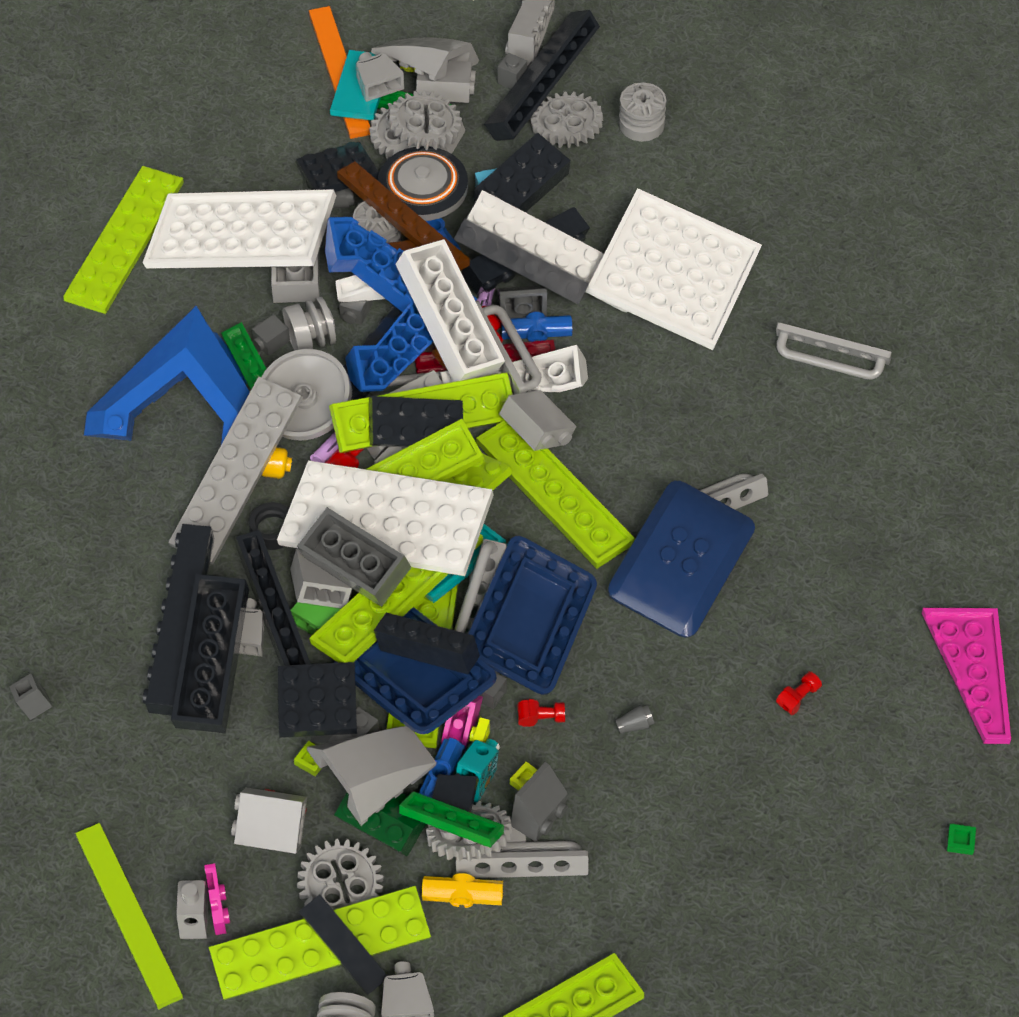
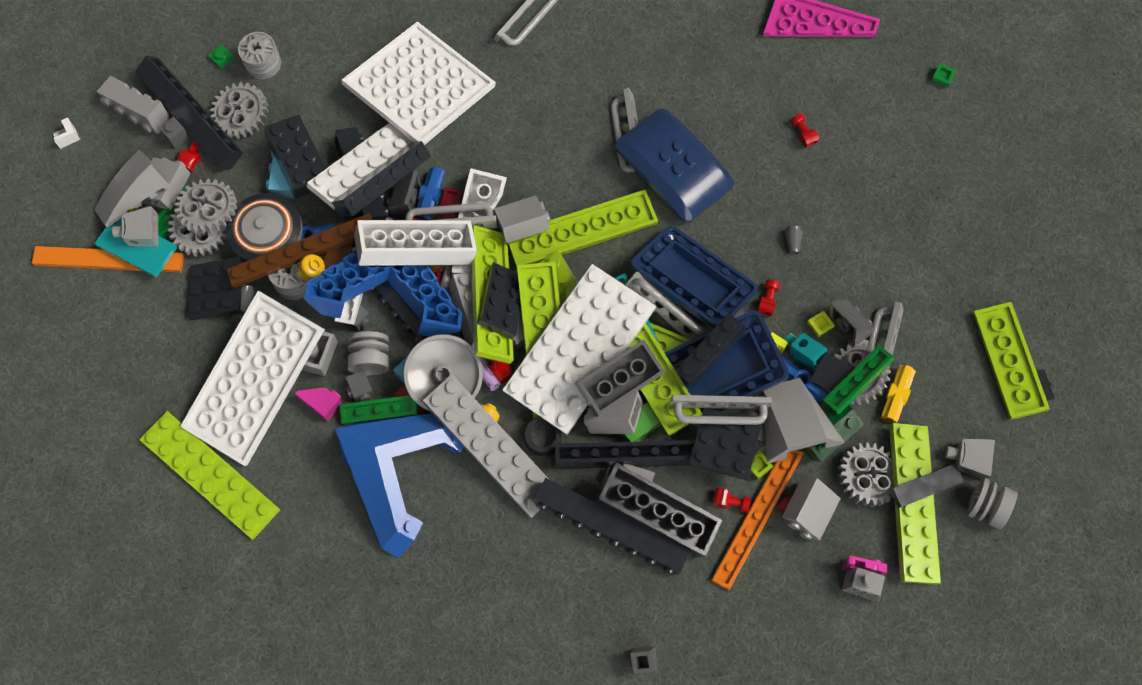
camera: 70 degrees left, 15 degrees up
lime tile [75,823,183,1010] -> none
none -> red piece [177,141,201,174]
none -> green plate [208,44,234,69]
none -> dark pink slope [295,388,342,422]
none -> yellow head [296,254,325,281]
none -> light grey piece [670,395,772,425]
none -> orange tile [711,450,804,591]
none -> red leg [712,488,751,513]

